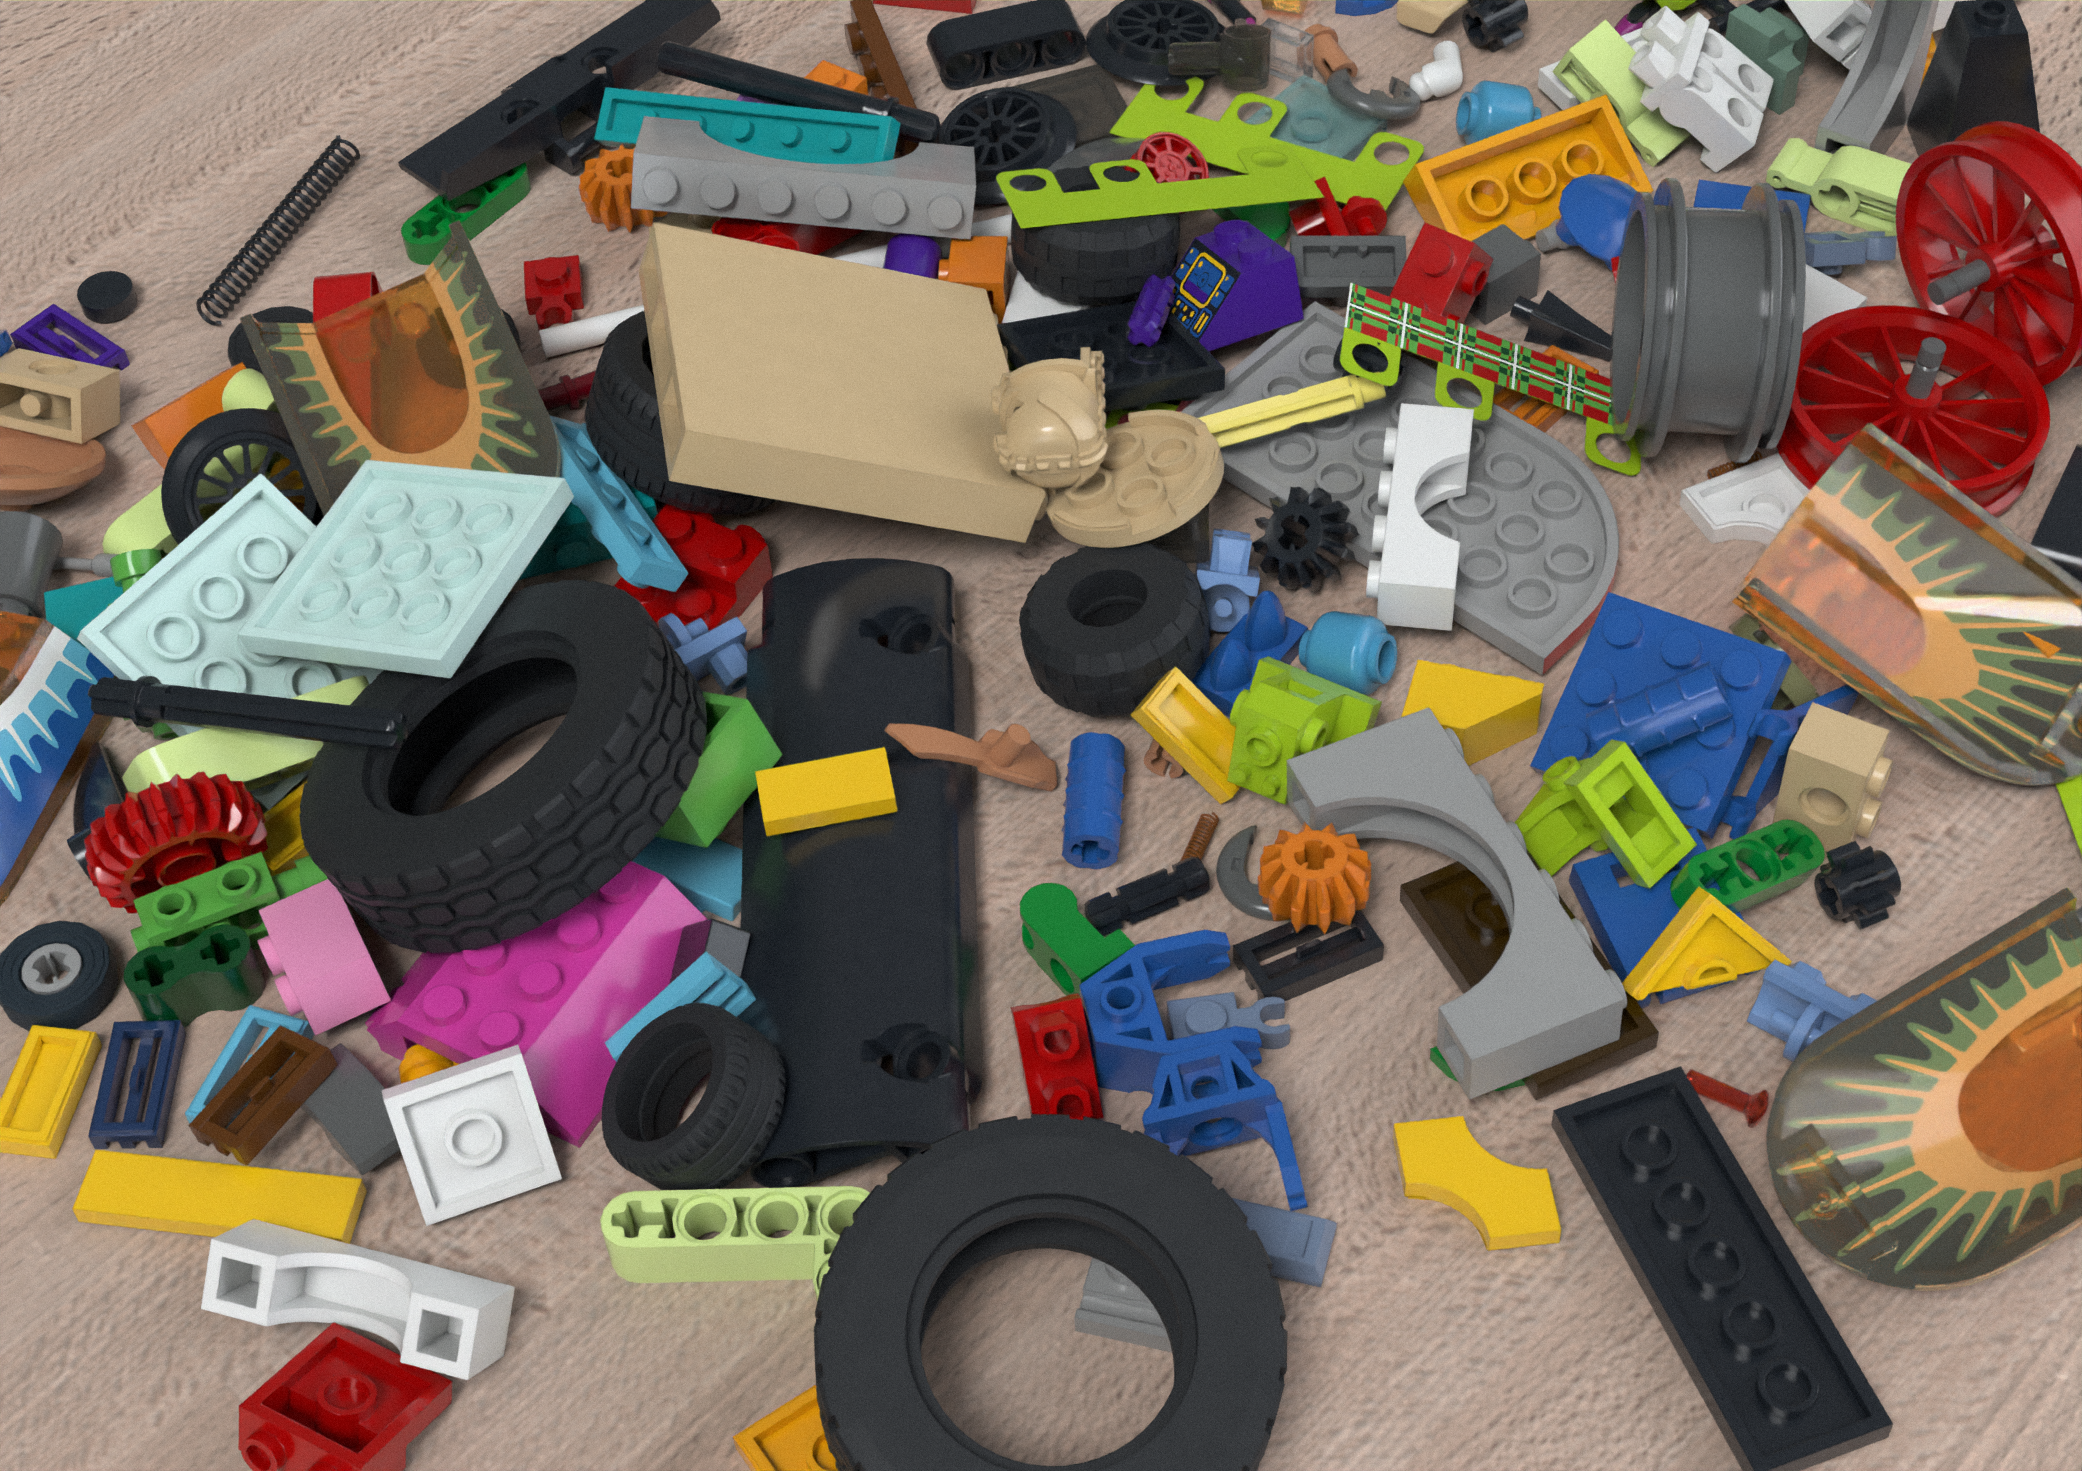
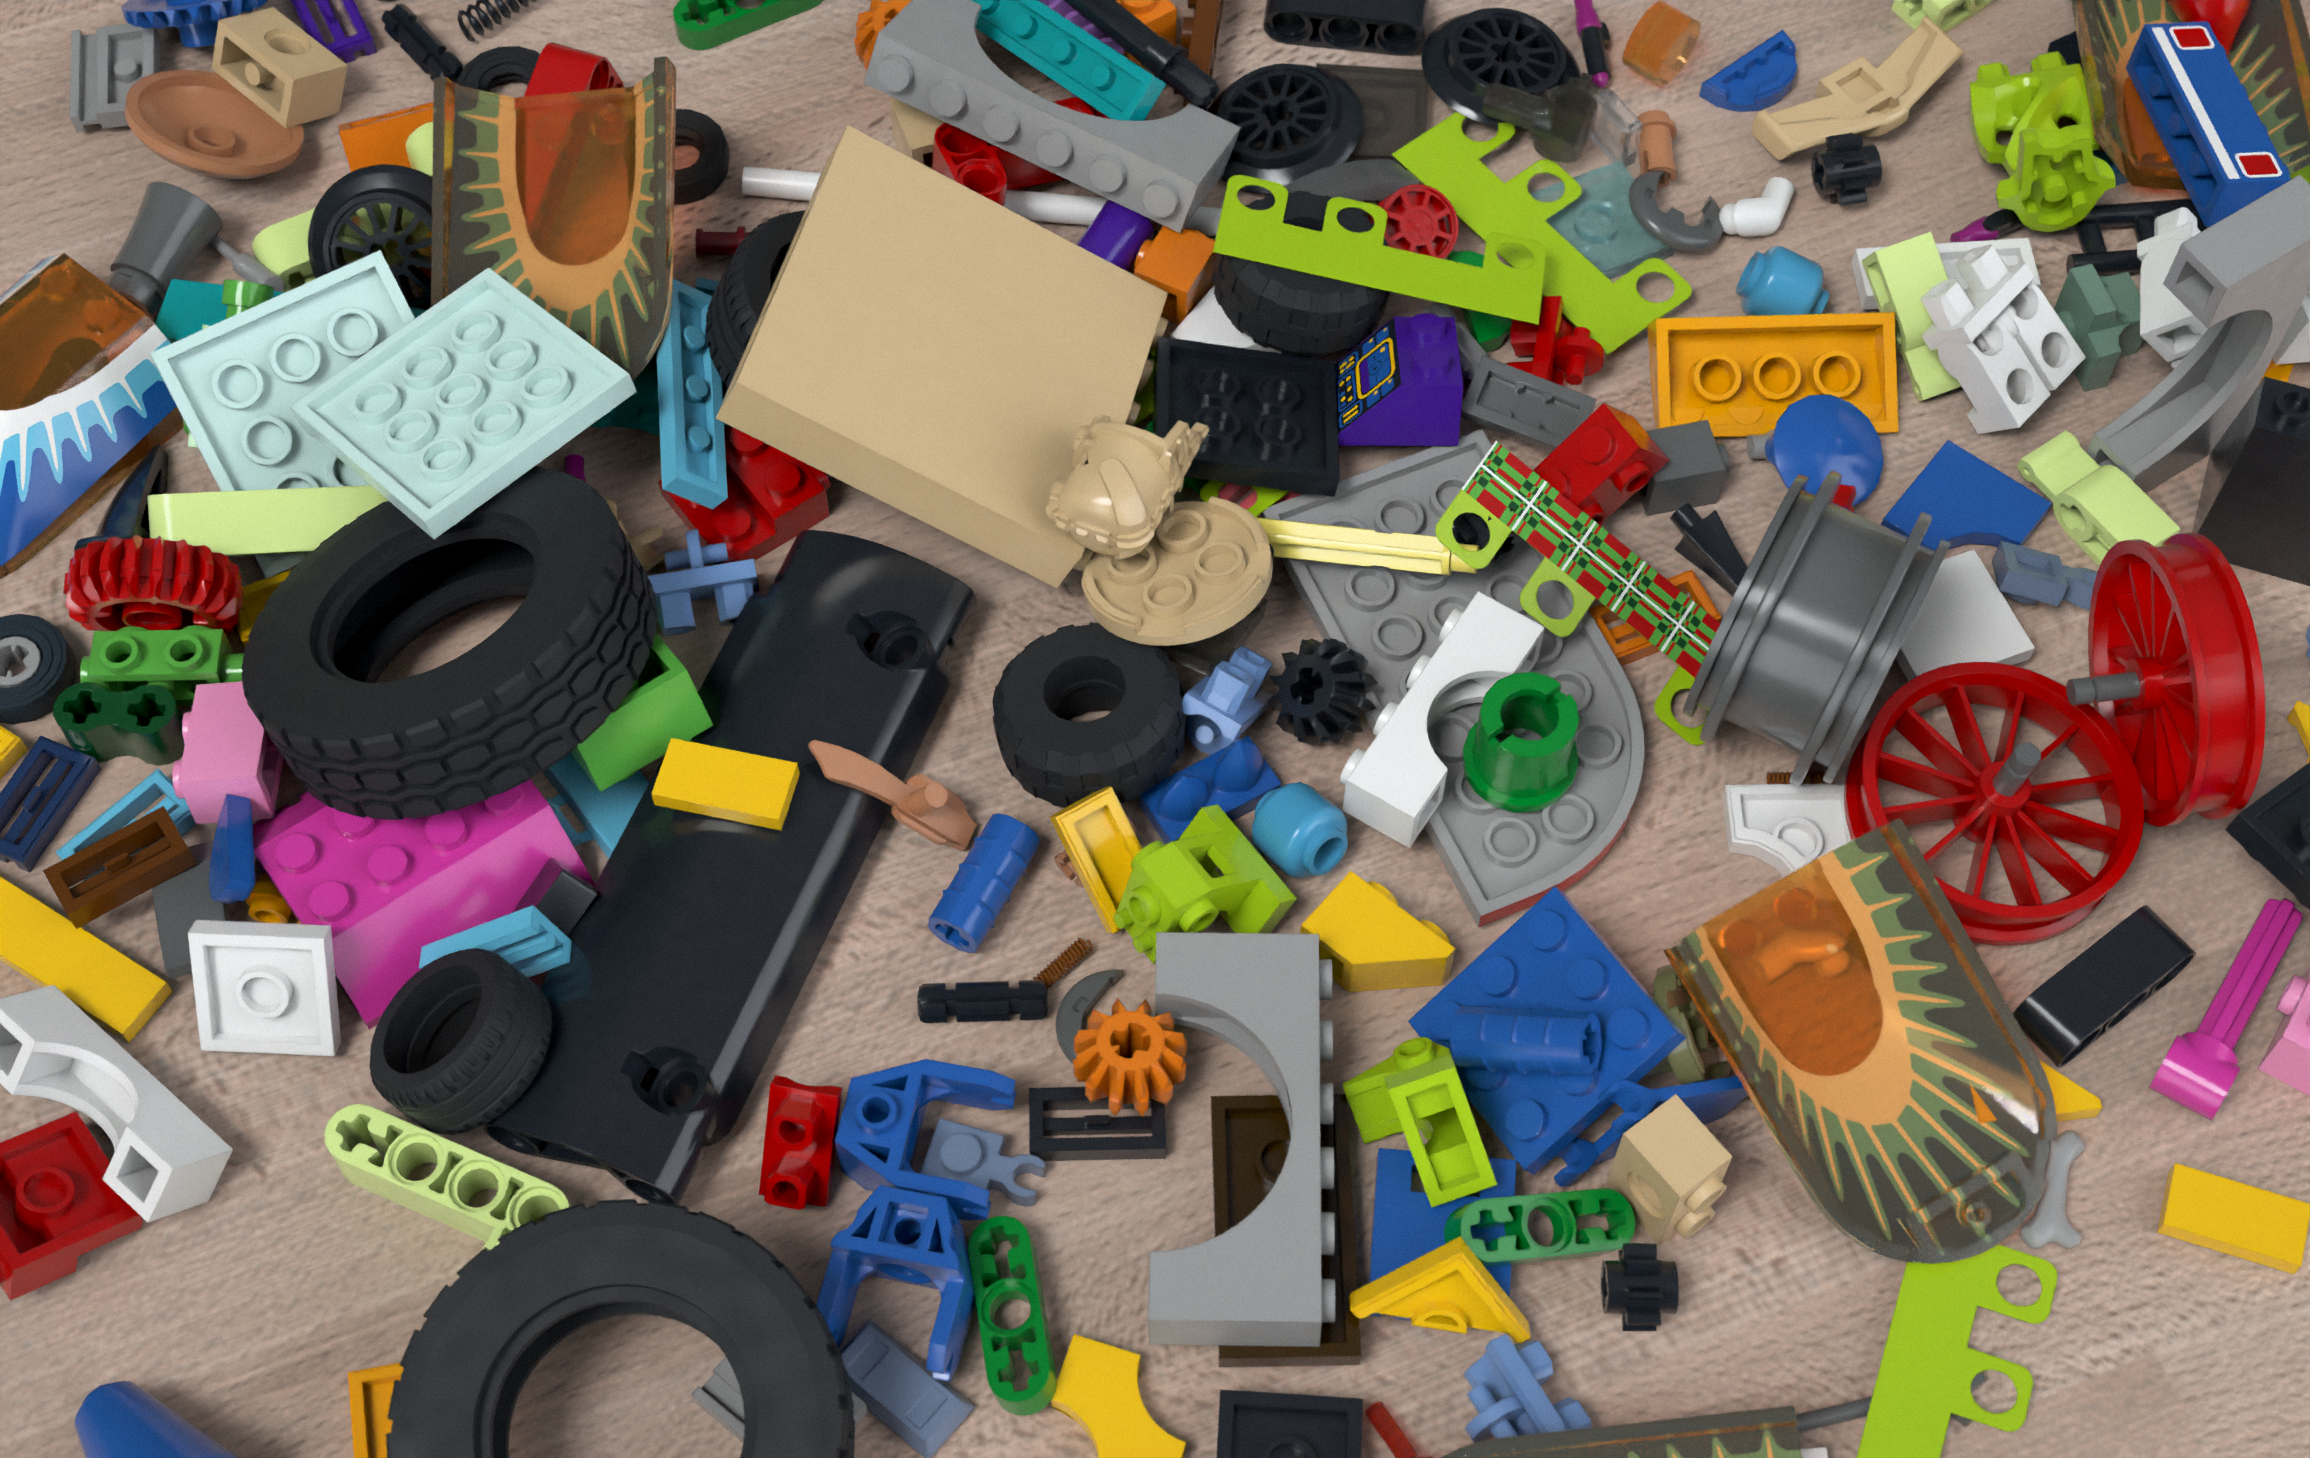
camera: 20 degrees right, 10 degrees up
black axle [88,675,409,750] -> none
red plate [524,255,584,331] -> none
green leg [1020,883,1135,996] -> none
dark purple axle [1127,274,1176,347] -> none
none -> blue tile [209,794,255,904]
none -> black axle [382,4,463,91]
none -> green beam [968,1216,1057,1416]
none -> green piece [1462,672,1579,813]

